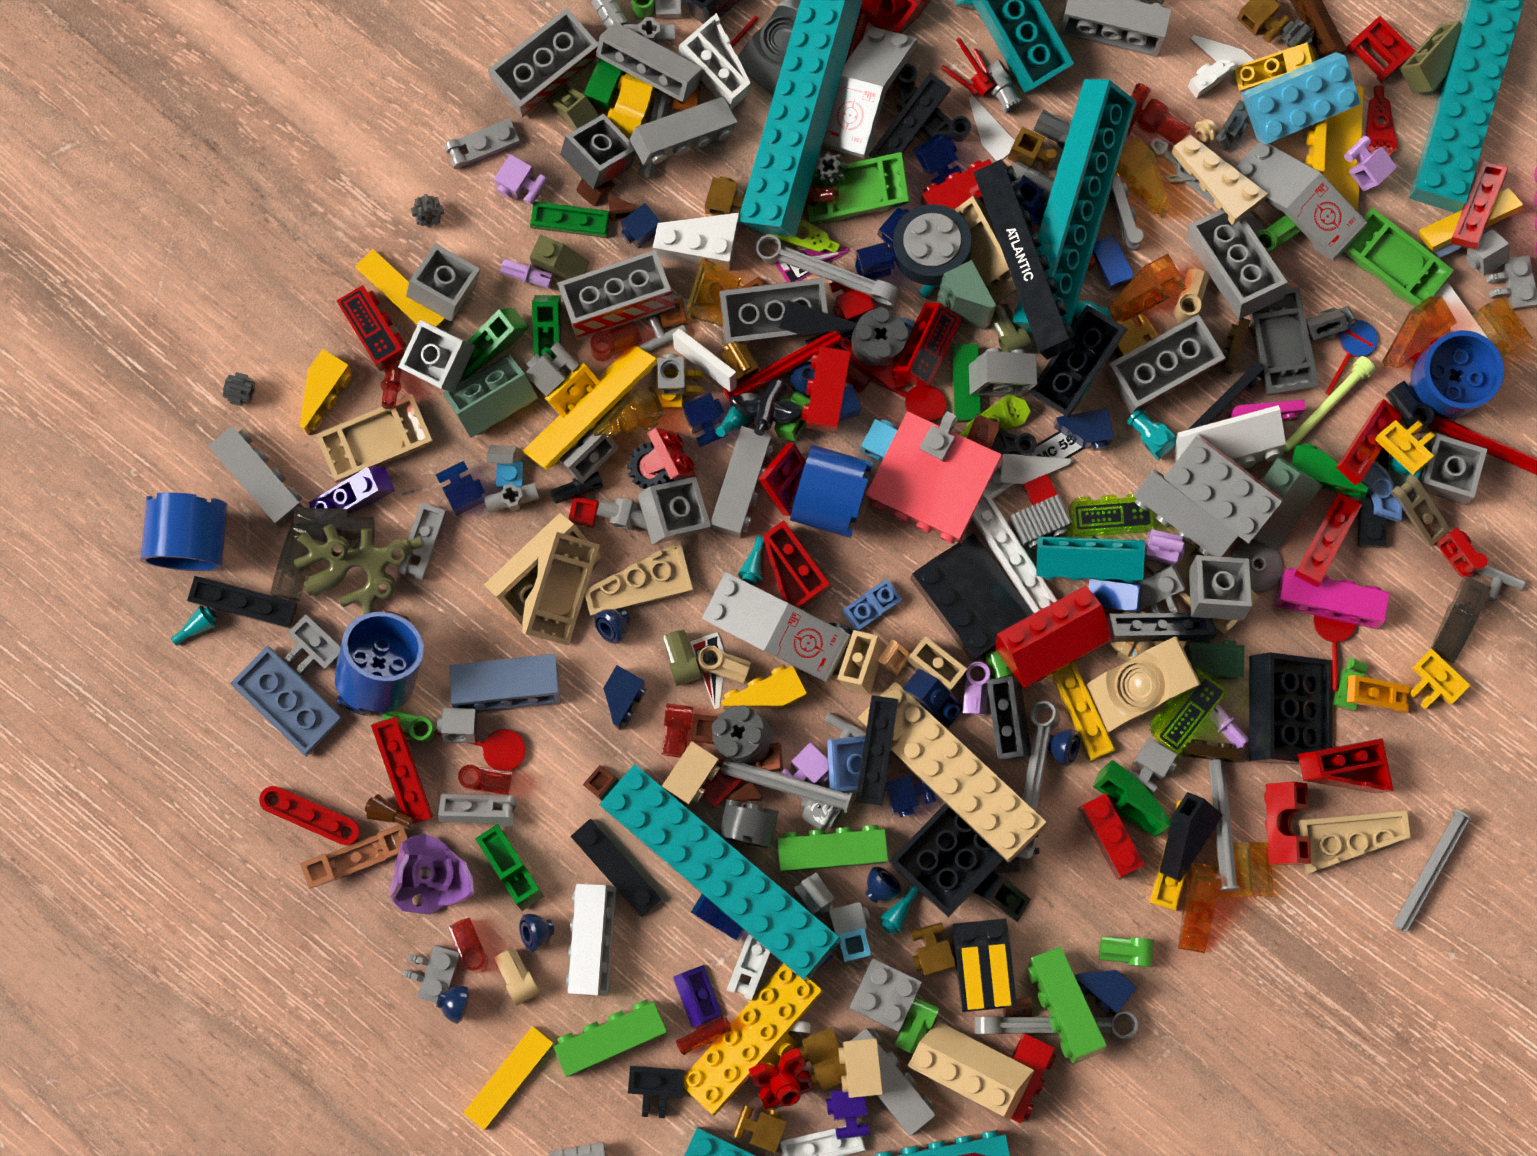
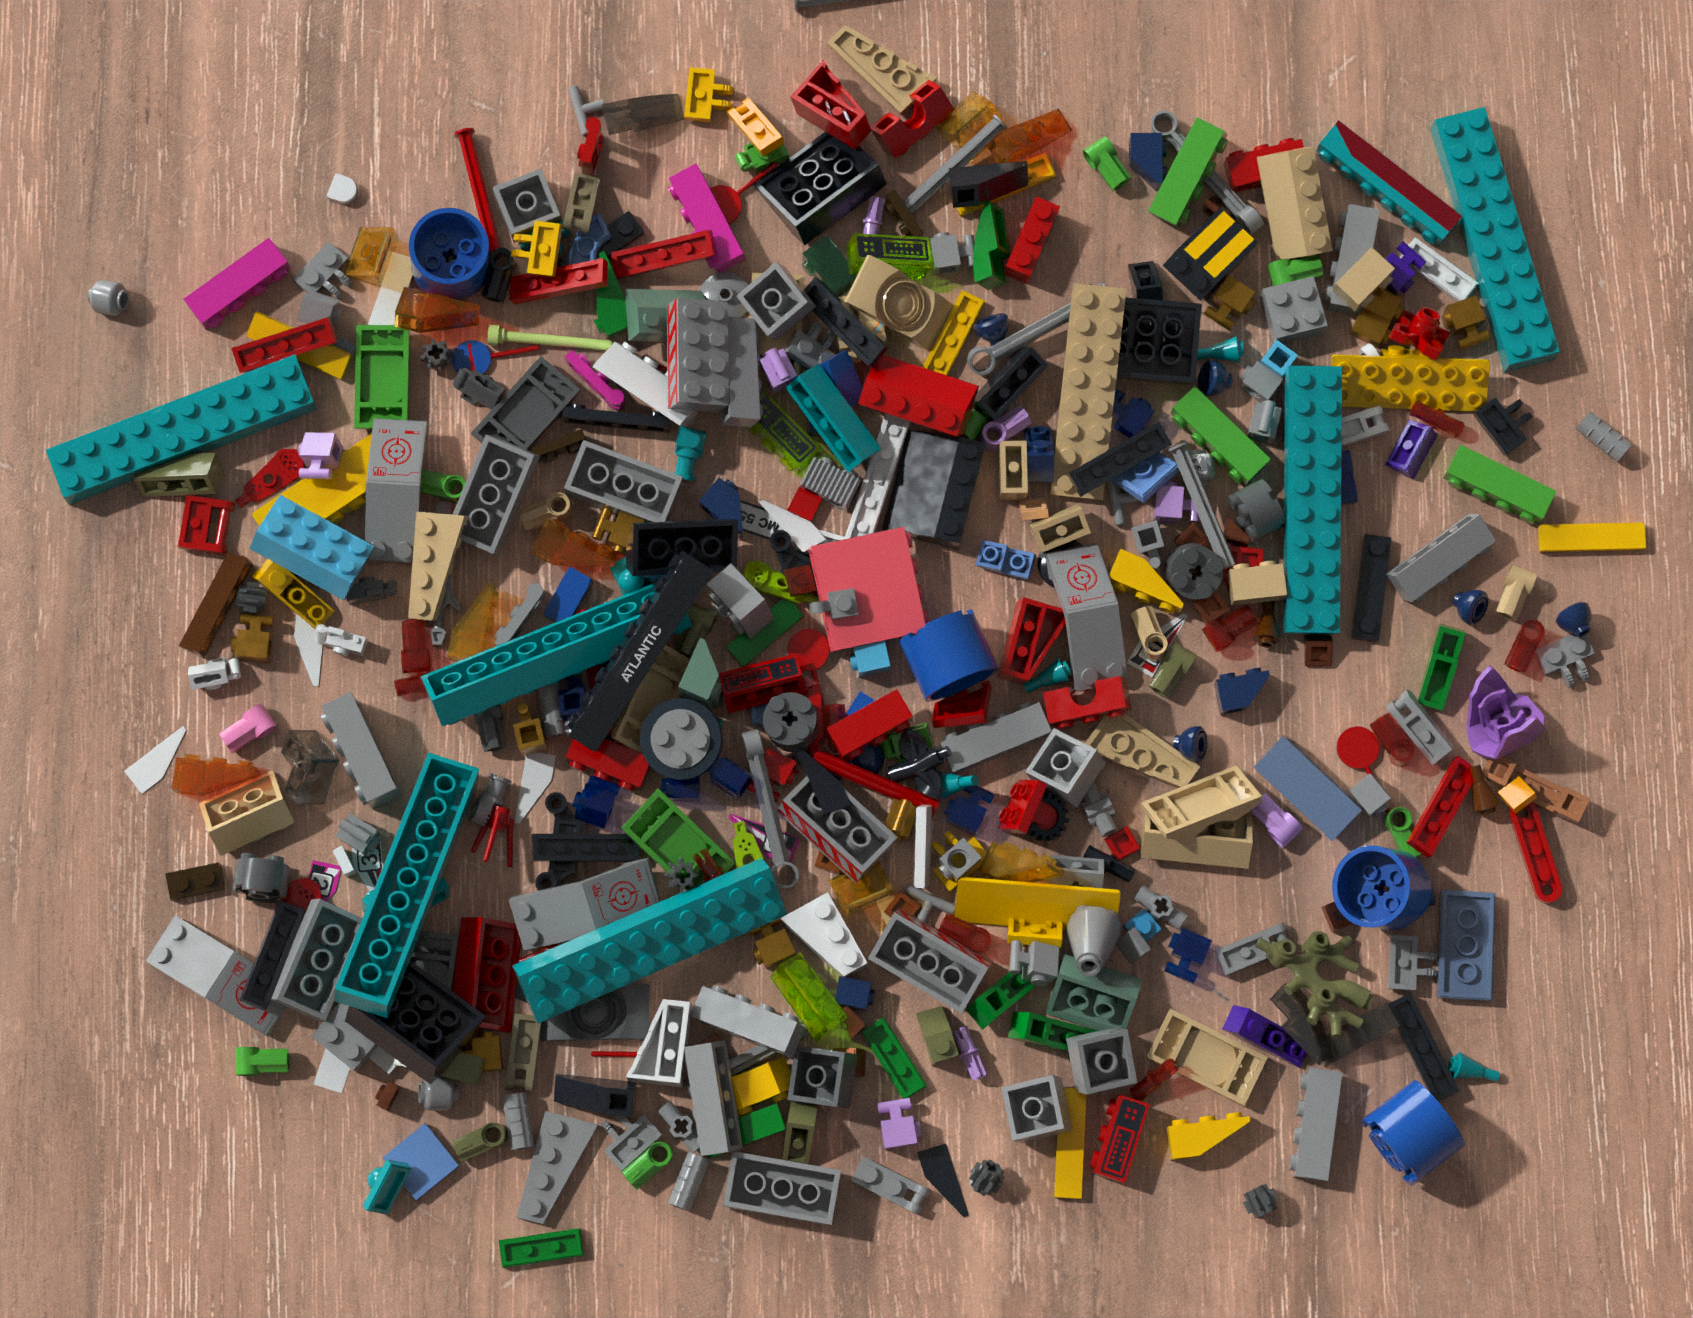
camera: 130 degrees left, 0 degrees up
tan plate [1195,119,1218,144] -> none
none -> dark grey gear [420,338,454,373]
none -> clear neon green brick [770,952,848,1042]
none -> black sticker [917,1143,968,1217]
none -> red arch [1043,676,1132,729]
none -> light grey cone [1067,905,1121,976]
none -> light grey brick [1131,520,1166,568]
none -> lavender piece [1250,793,1303,848]
none -> reddish brown cone [1253,601,1280,648]
none -> light orange tile [1498,776,1537,813]

